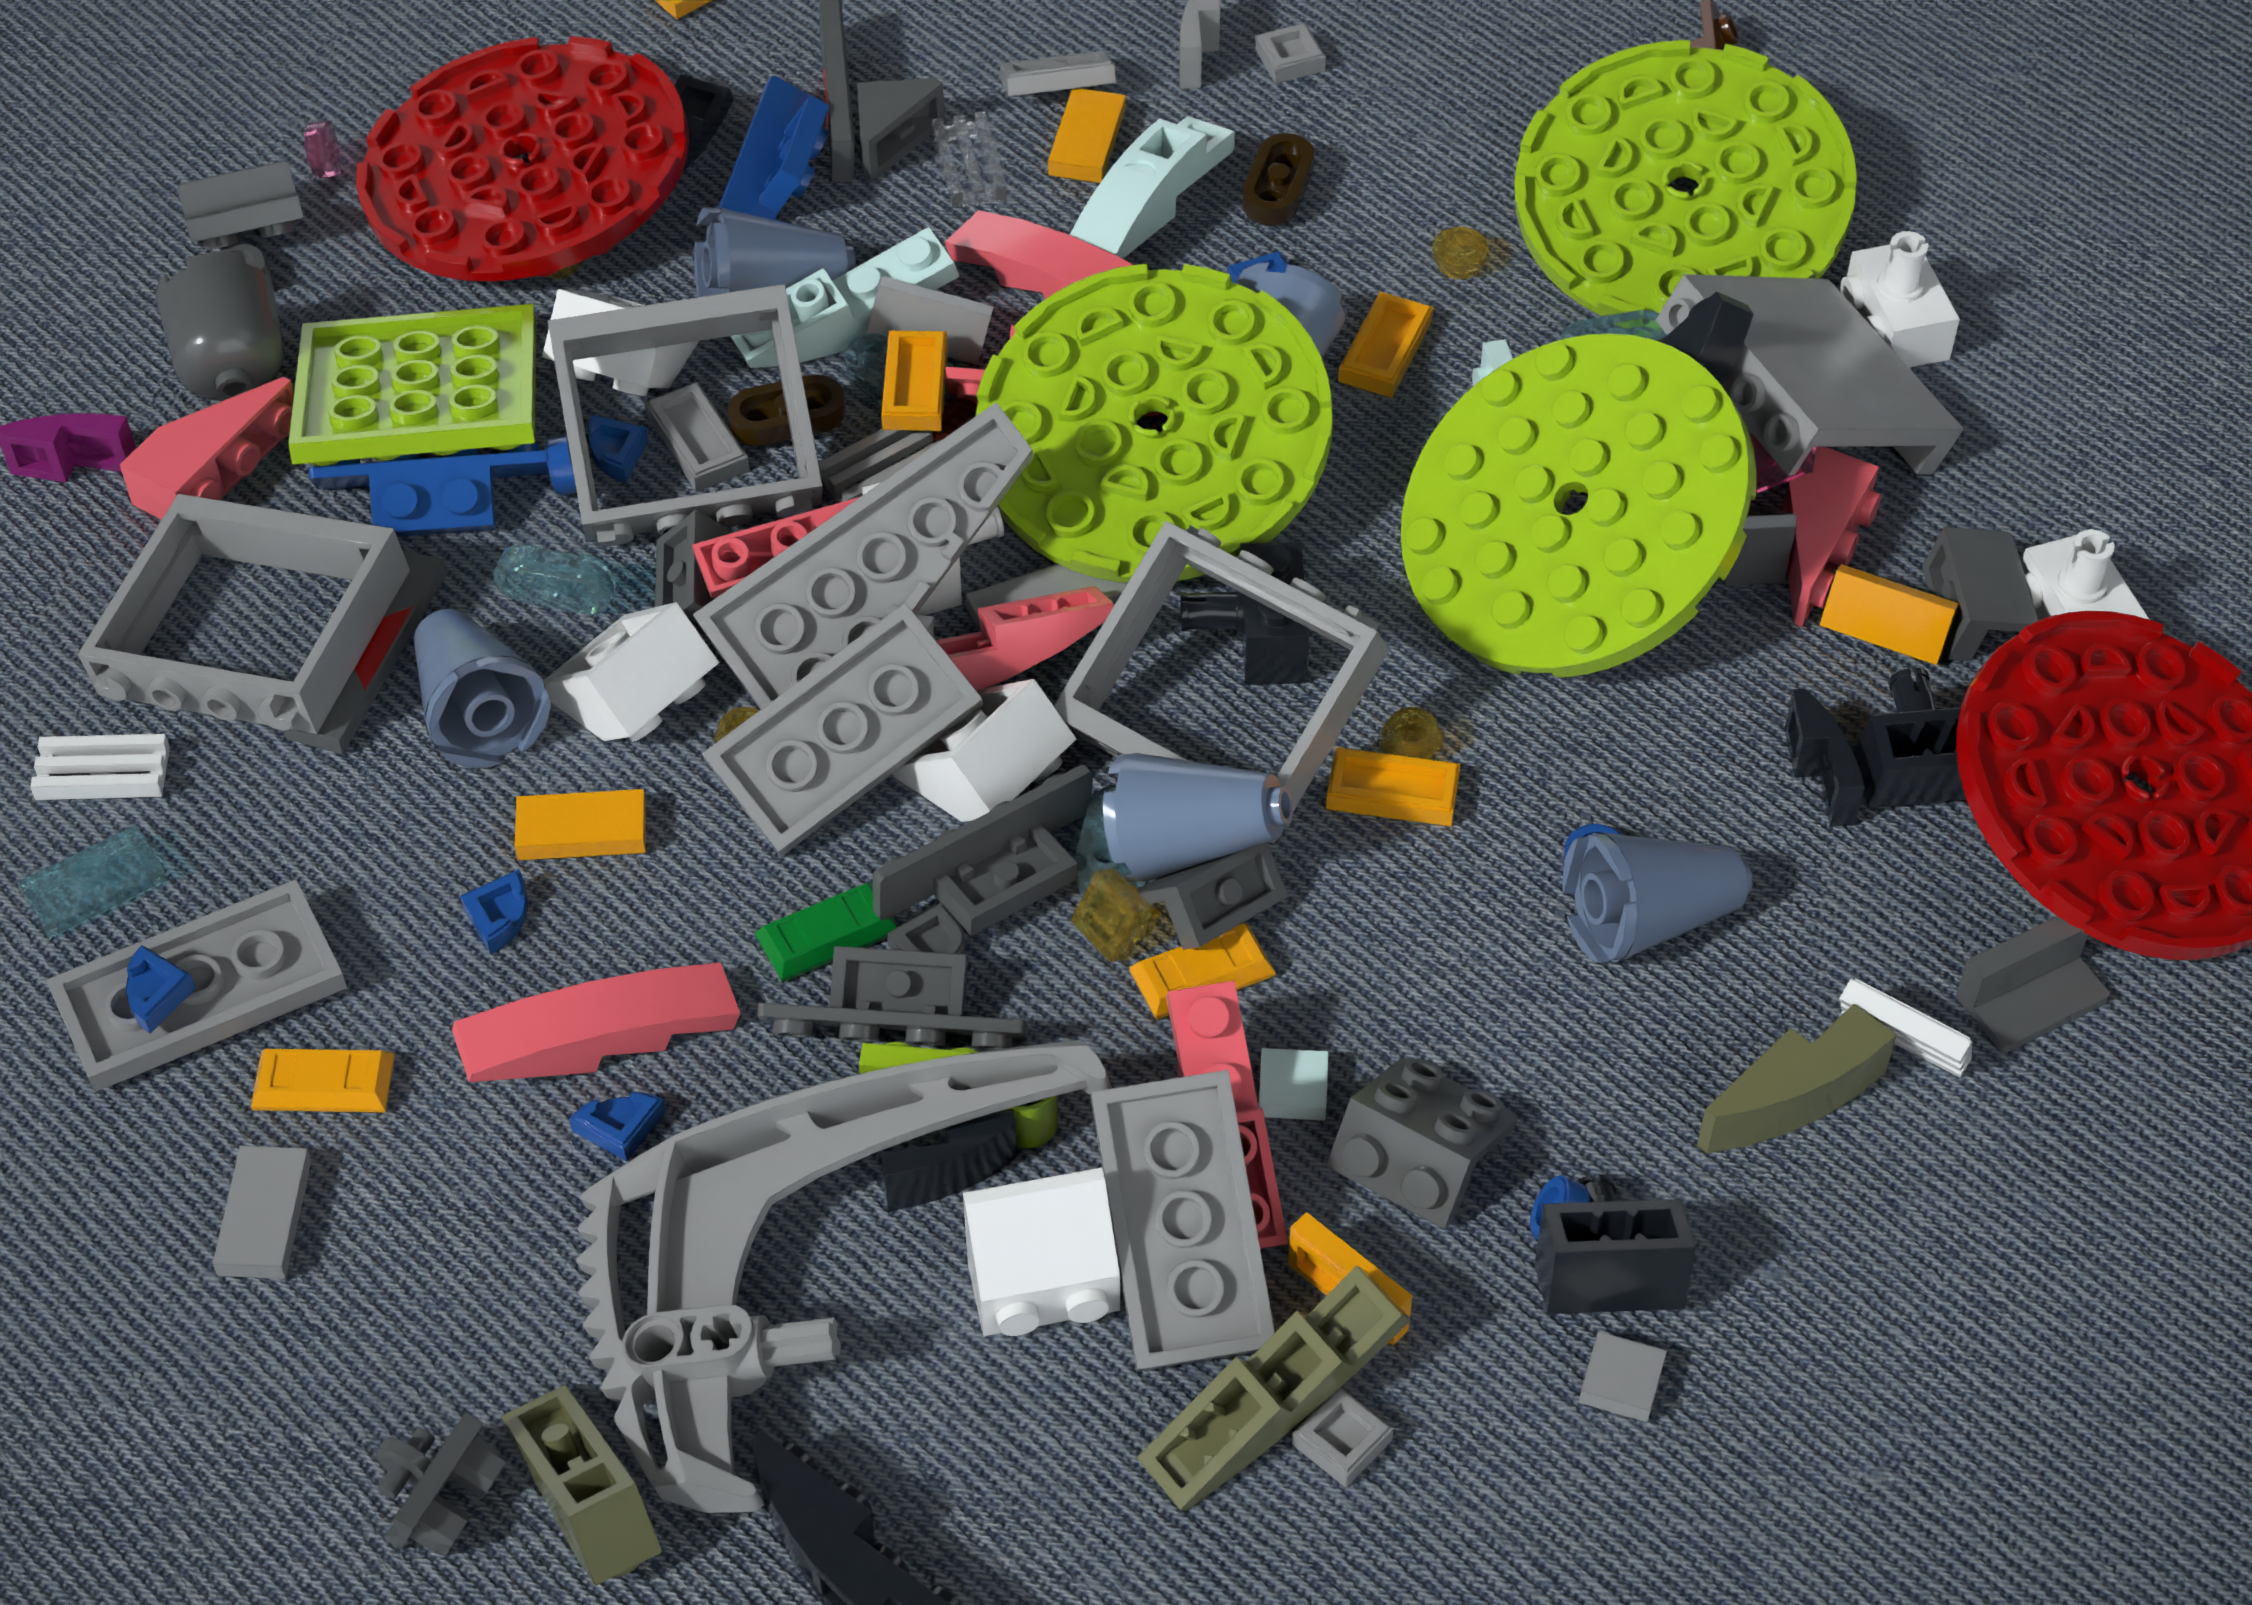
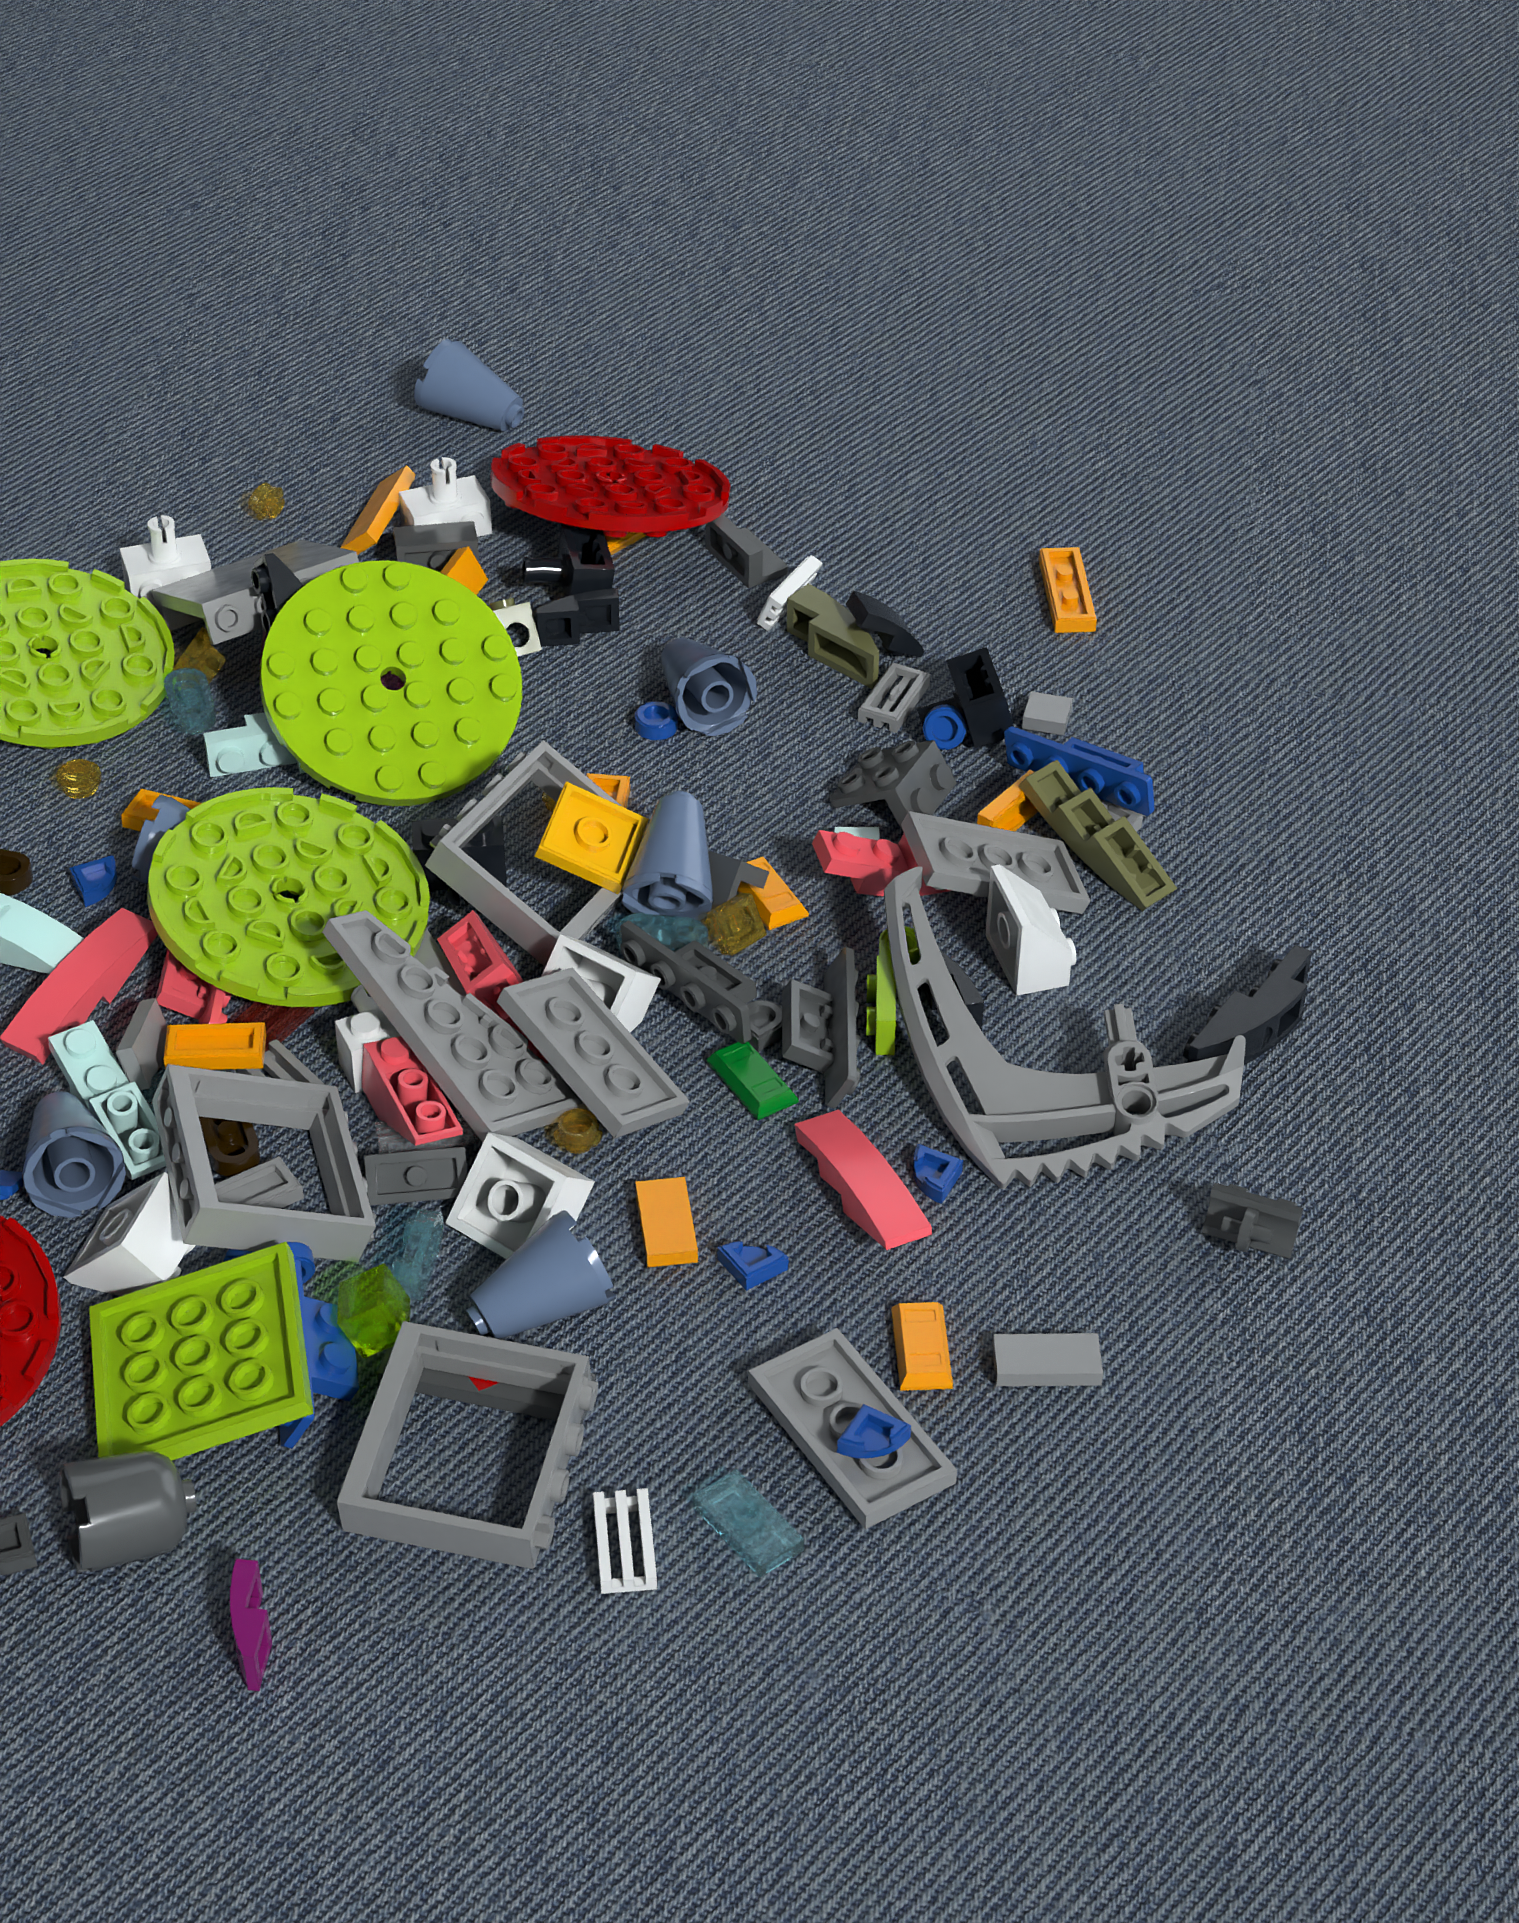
camera: 95 degrees left, 10 degrees down
coral slope [120,377,294,520] -> none
olive slope [501,1384,662,1586] -> none
none -> clear yellow plate [248,482,285,520]
none -> clear neon green brick [337,1263,410,1358]
none -> light orange tile [340,465,416,555]
none -> bracket [489,598,542,656]
none -> yellow tile [534,781,649,894]
none -> black slope [846,590,925,658]
none -> light grey tile [858,663,930,733]
none -> blue bracket [1004,726,1155,816]
none -> light orange tile [1038,547,1097,633]

